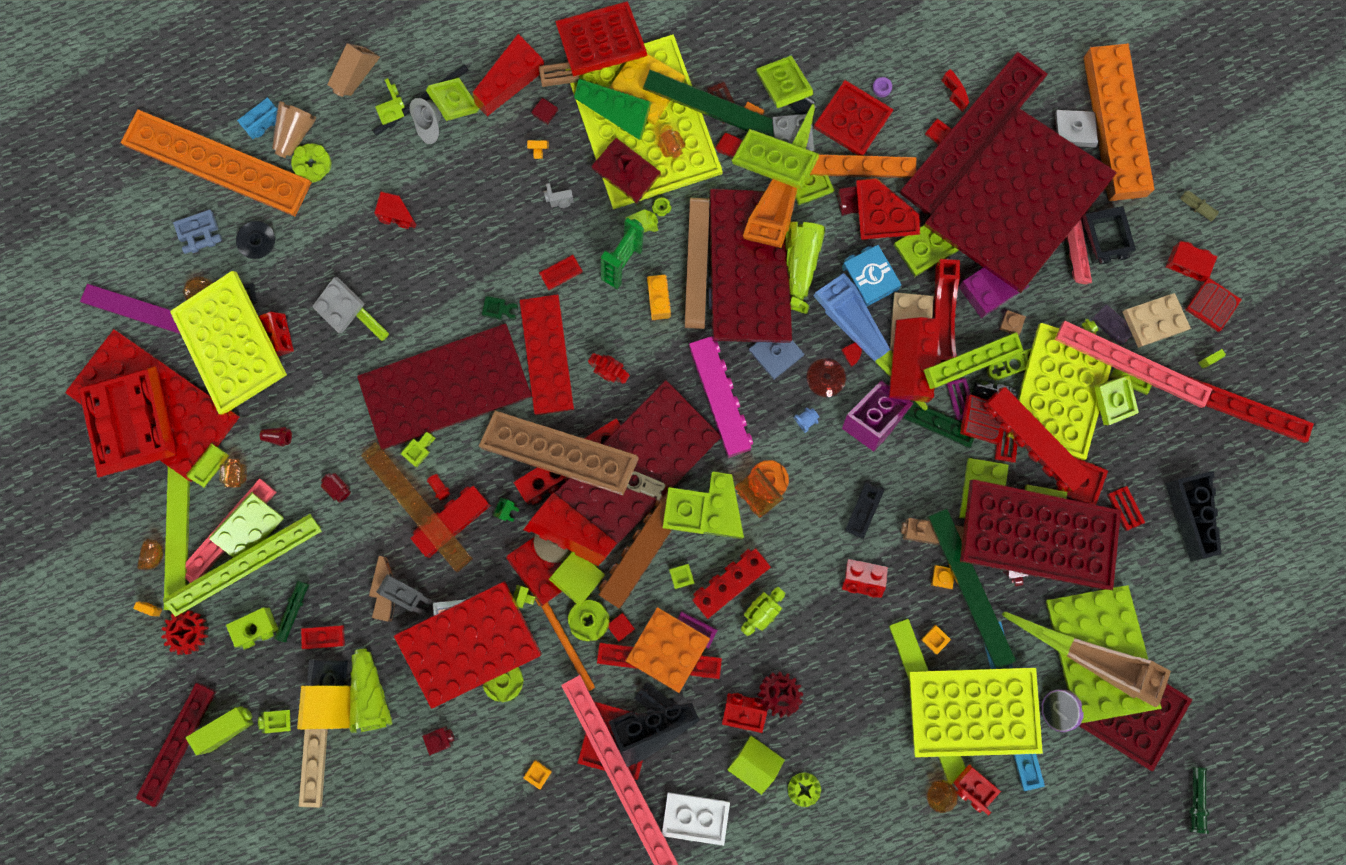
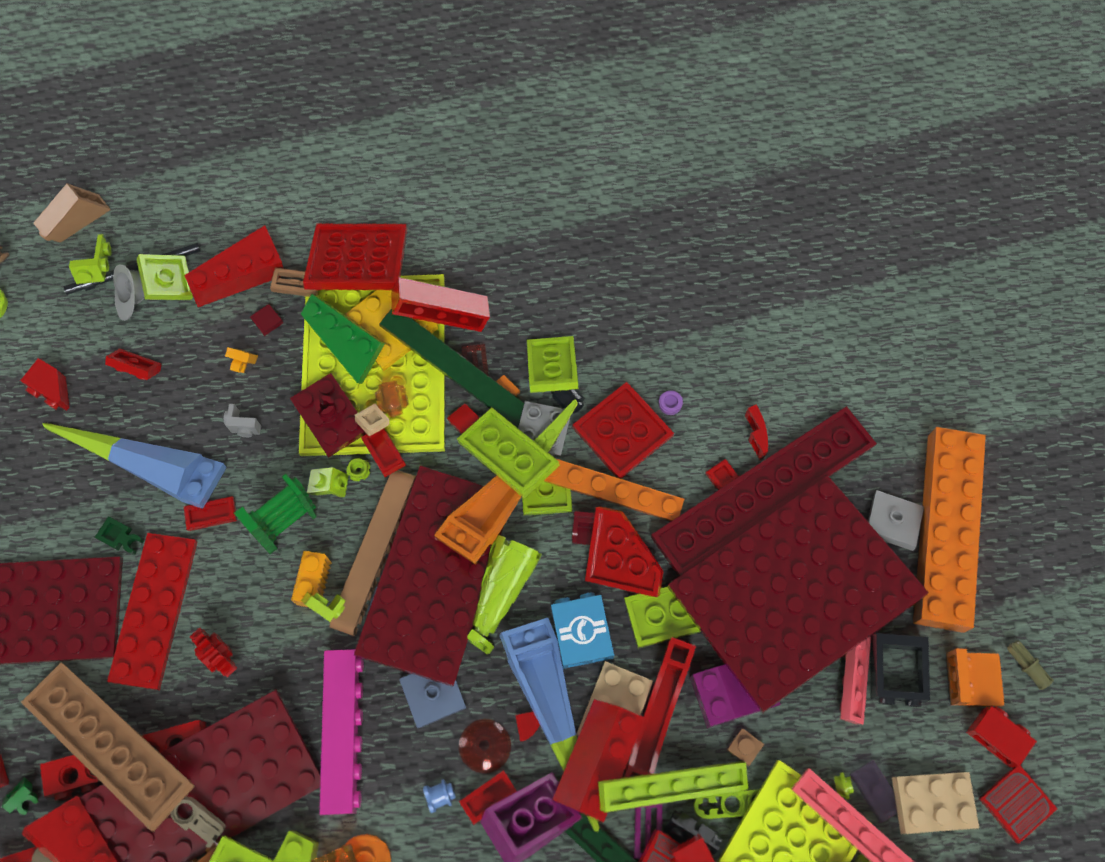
camera: 15 degrees right, 10 degrees down
none -> medium blue plate [42,423,226,509]
none -> red plate [105,349,161,380]
none -> lime bracket [301,592,346,622]
none -> tan plate [355,404,390,437]
none -> red tile [361,428,406,477]
none -> brick [391,277,490,332]
none -> red plate [459,770,517,825]
none -> orange bracket [946,648,1004,707]

